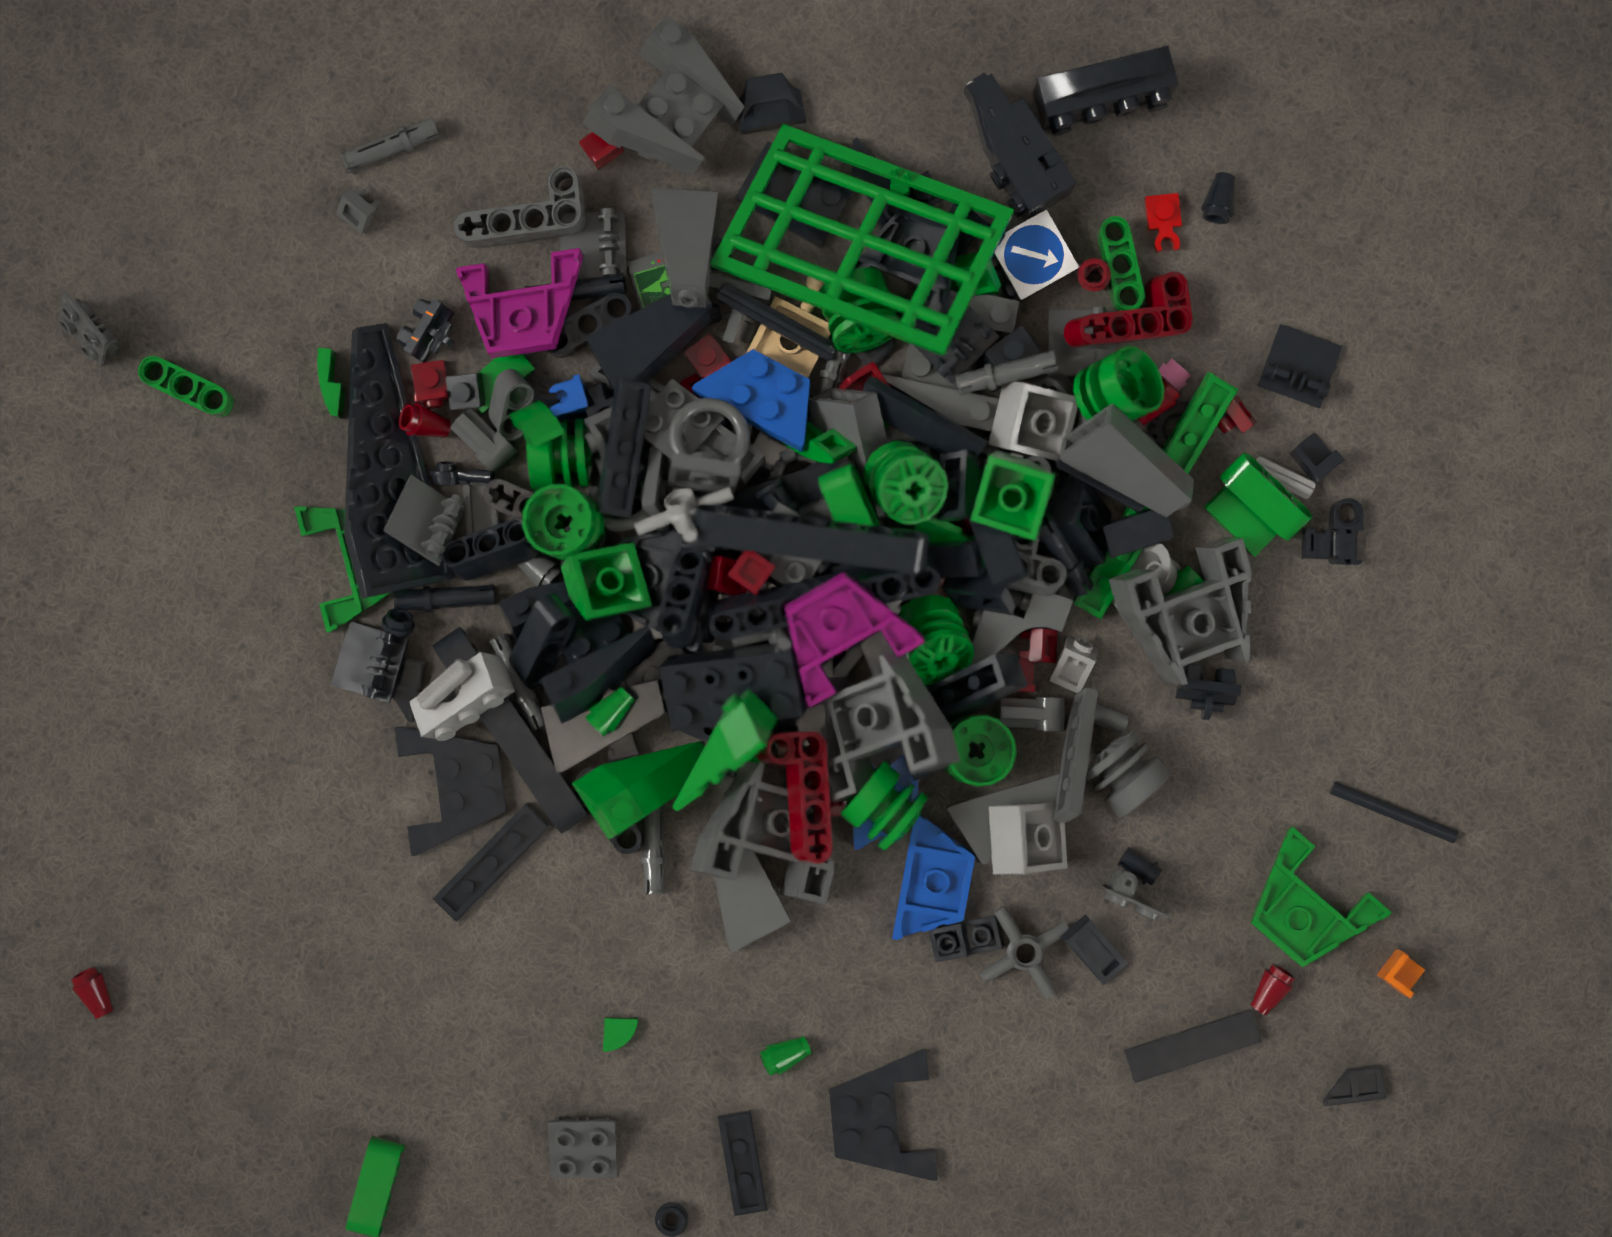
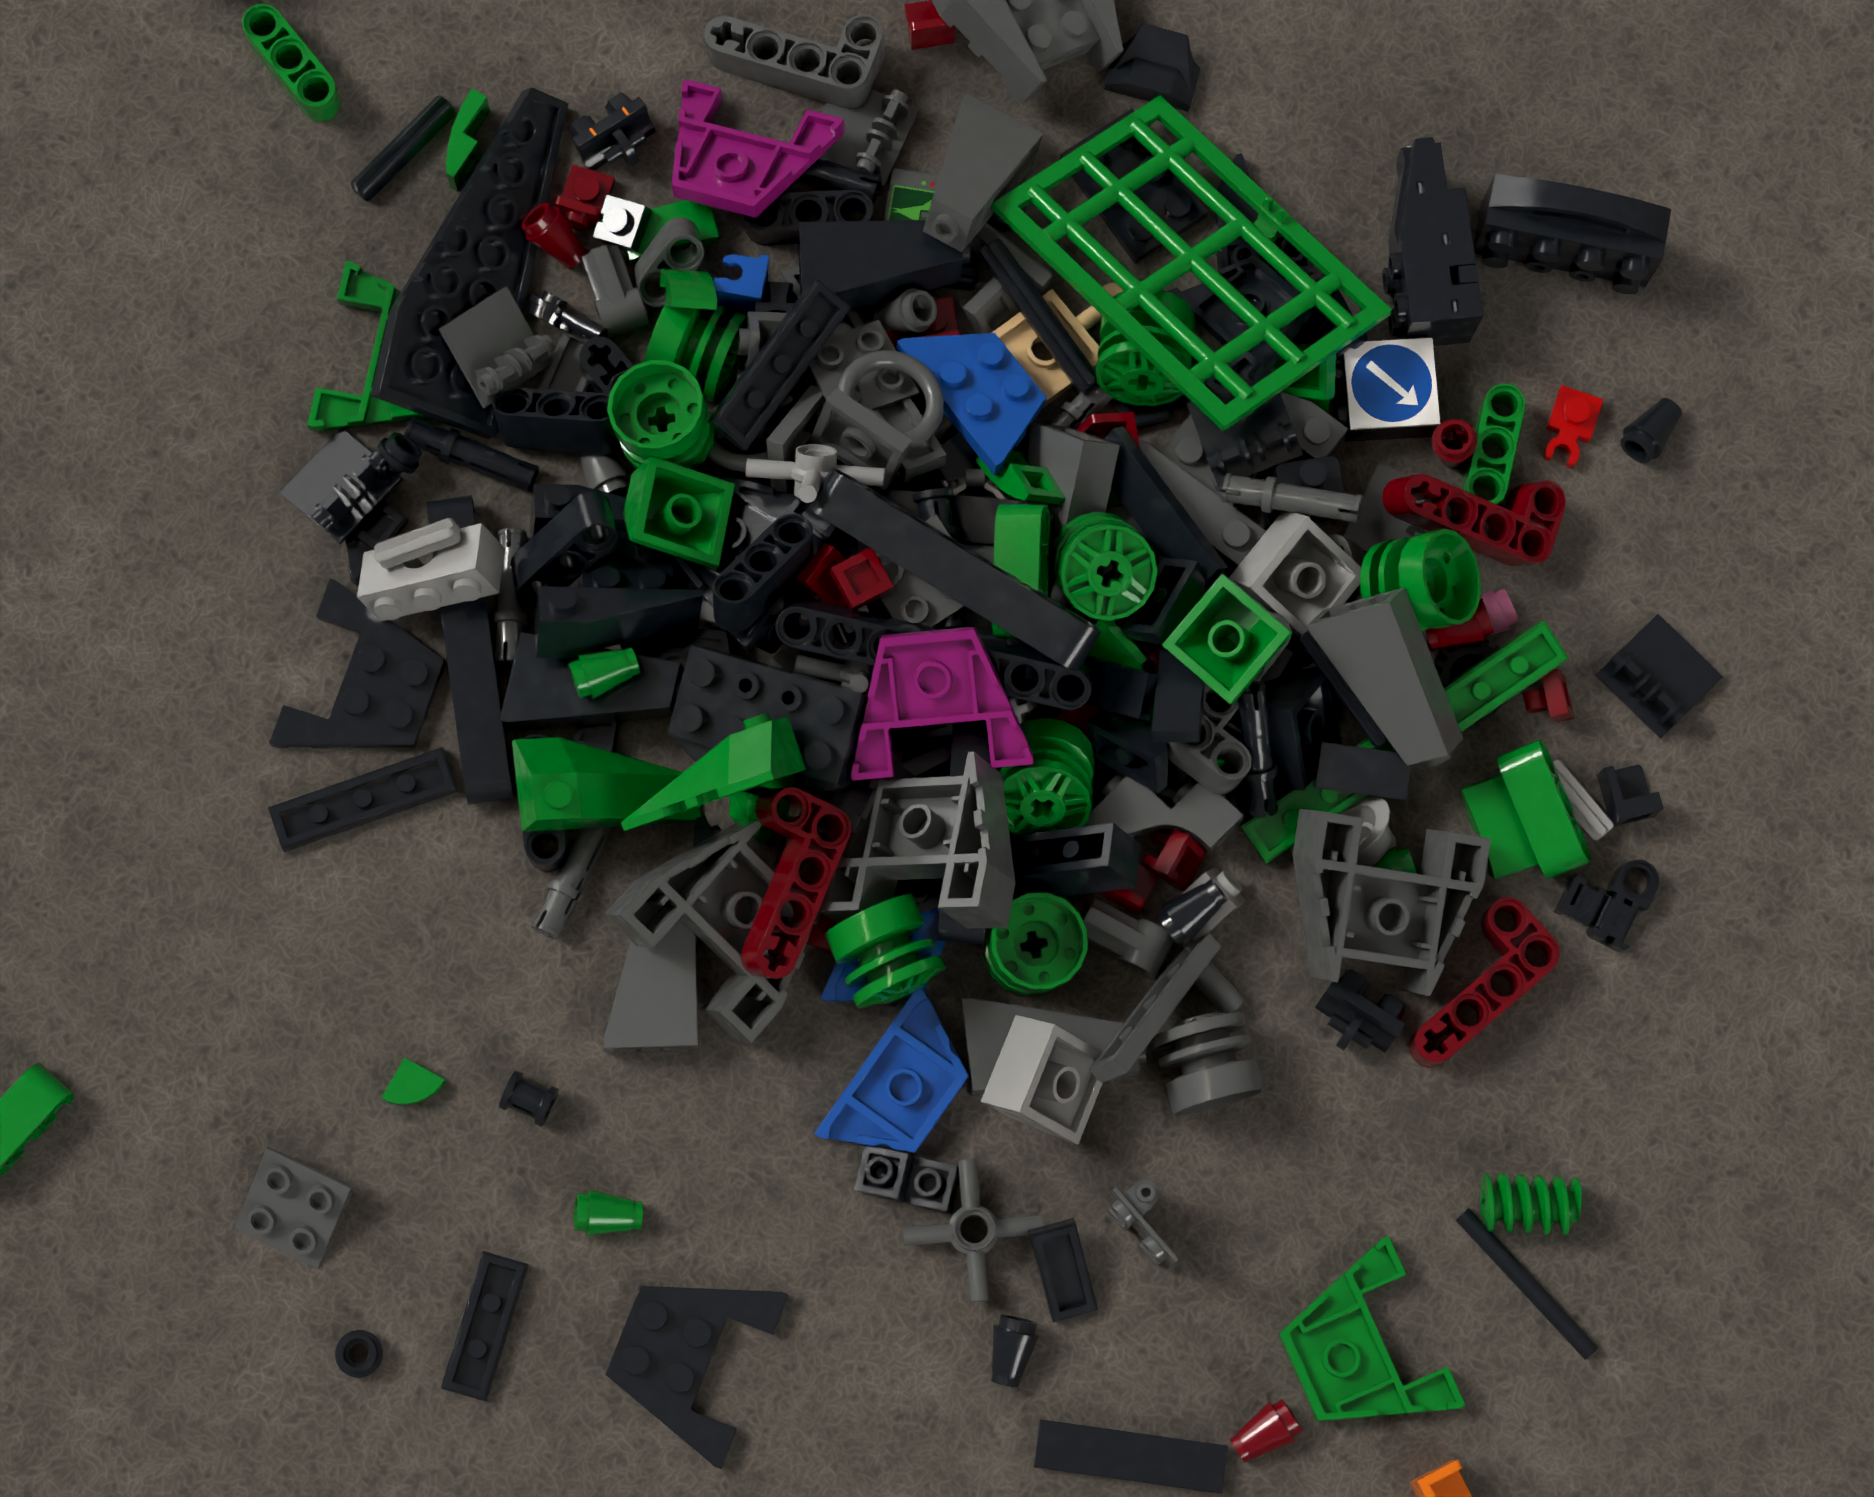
camera: 20 degrees right, 10 degrees down
black pin [1117,847,1162,886] -> none
none -> black axle [351,95,455,201]
none -> black bush [499,1070,559,1127]
none -> dark grey cone [873,288,937,333]
none -> black cone [991,1314,1039,1387]
none -> black cone [1157,879,1228,944]
none -> dark red beam [1409,897,1560,1068]
none -> green piece [1480,1172,1582,1237]

